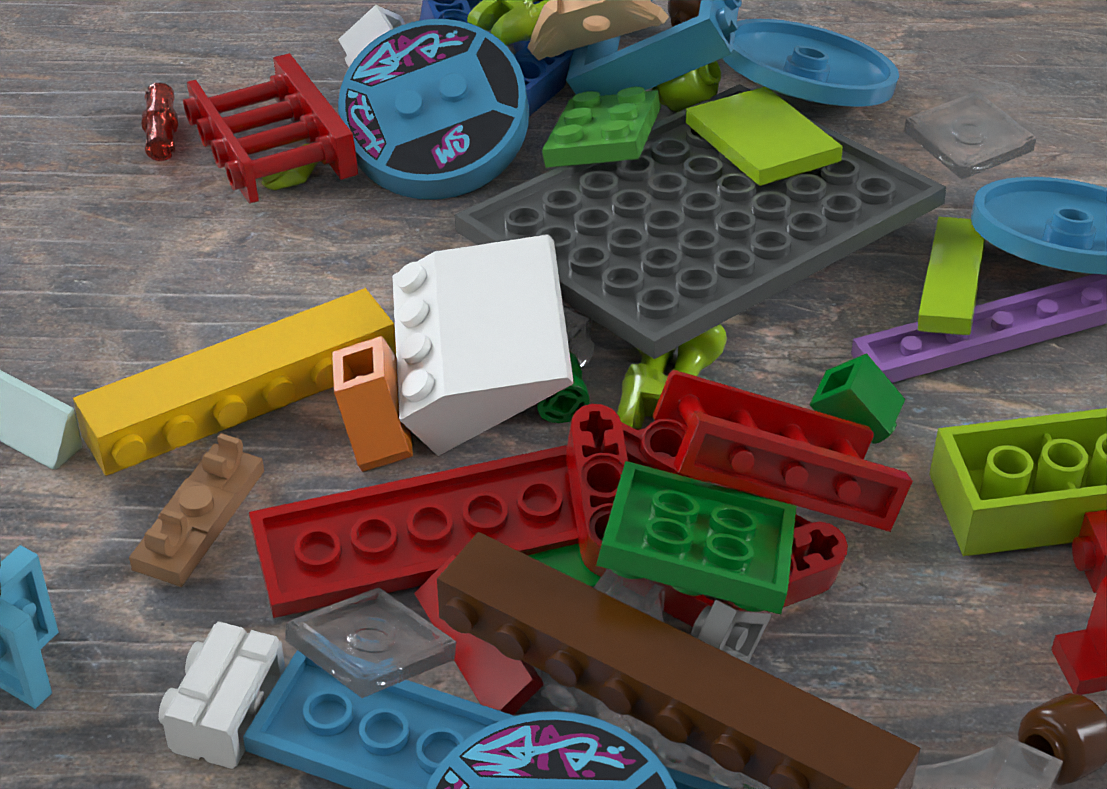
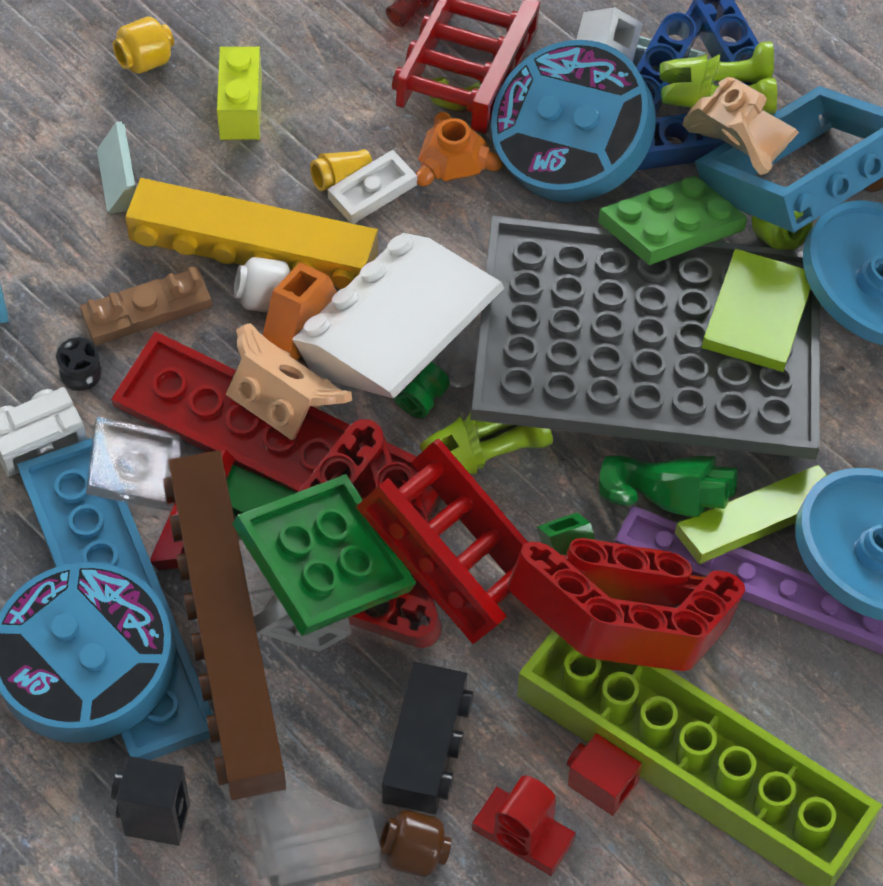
camera: 45 degrees right, 15 degrees up
none -> black wheel [56,337,102,391]
none -> neon yellow brick [217,47,262,140]
none -> light nougat piece [226,323,352,440]
none -> white head [234,257,290,313]
none -> yellow cone [310,149,372,192]
none -> white plate [328,150,417,224]
none -> black brick [382,662,474,815]
none -> orange rock [415,112,504,187]
none -> red piece [508,538,746,671]
none -> green hips [599,455,738,517]

